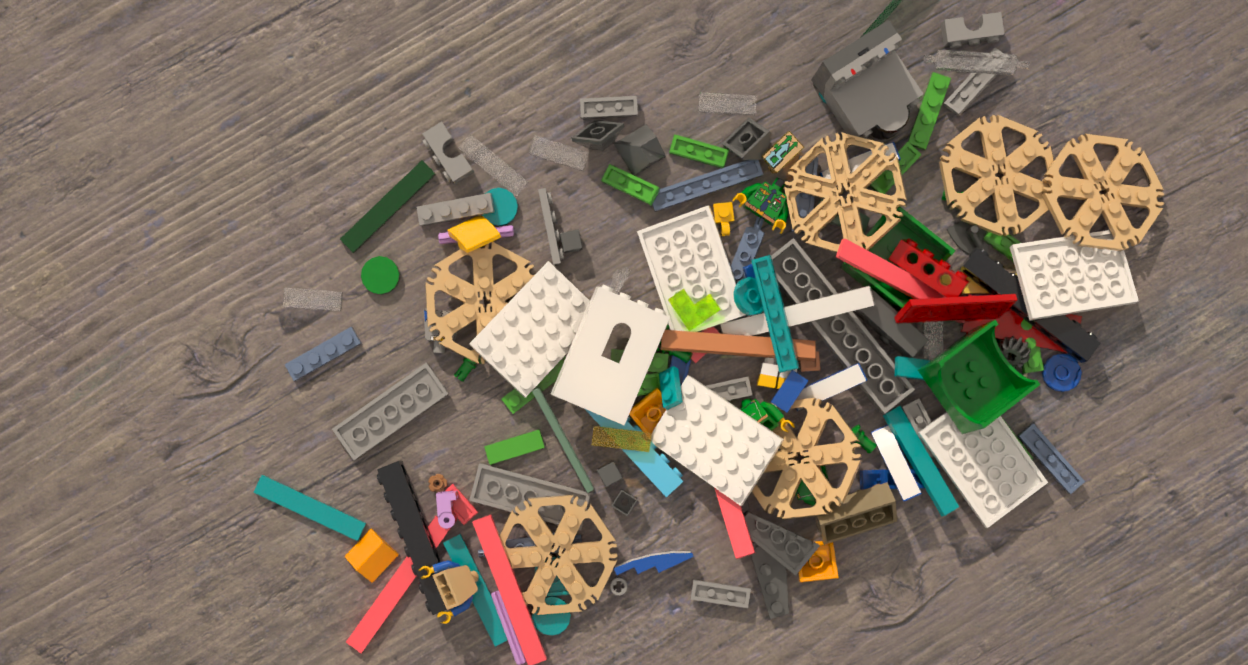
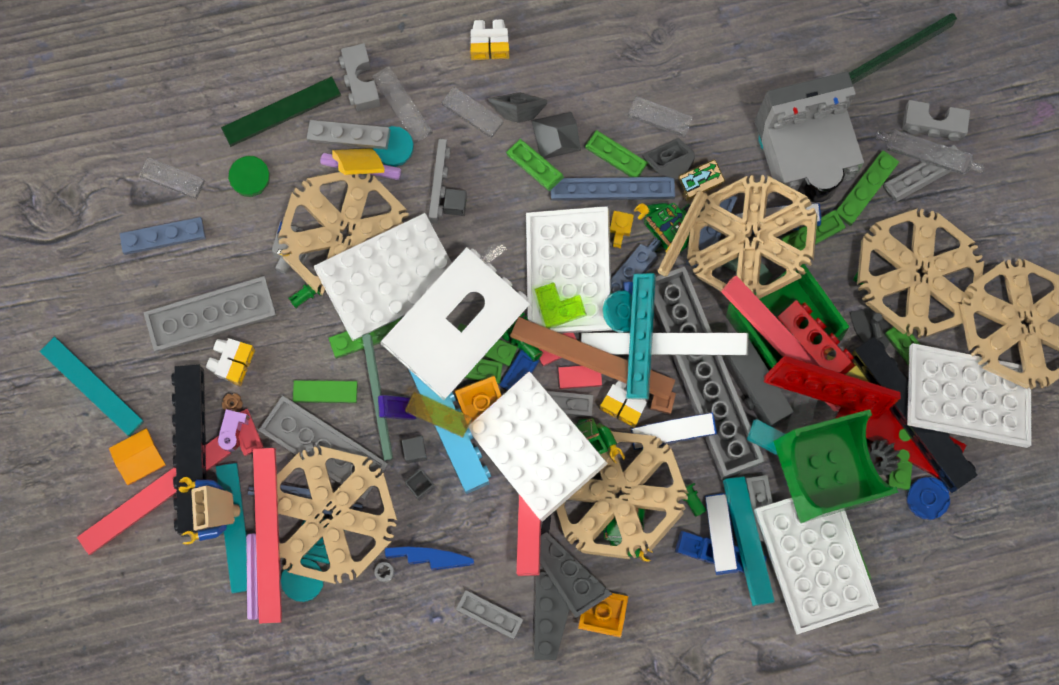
camera: 15 degrees right, 10 degrees down
light grey plate [580,96,638,119] -> none
teal plate [659,366,683,410] -> none
blue tile [771,370,808,413] -> none
dark tan brick [813,482,897,545] -> none
sand blue plate [1018,423,1085,494] -> none
none -> hips [206,338,255,387]
none -> dark purple tile [378,395,416,420]
none -> hips [471,19,509,60]
none -> coral tile [558,366,602,389]
none -> tan axle [658,191,708,277]

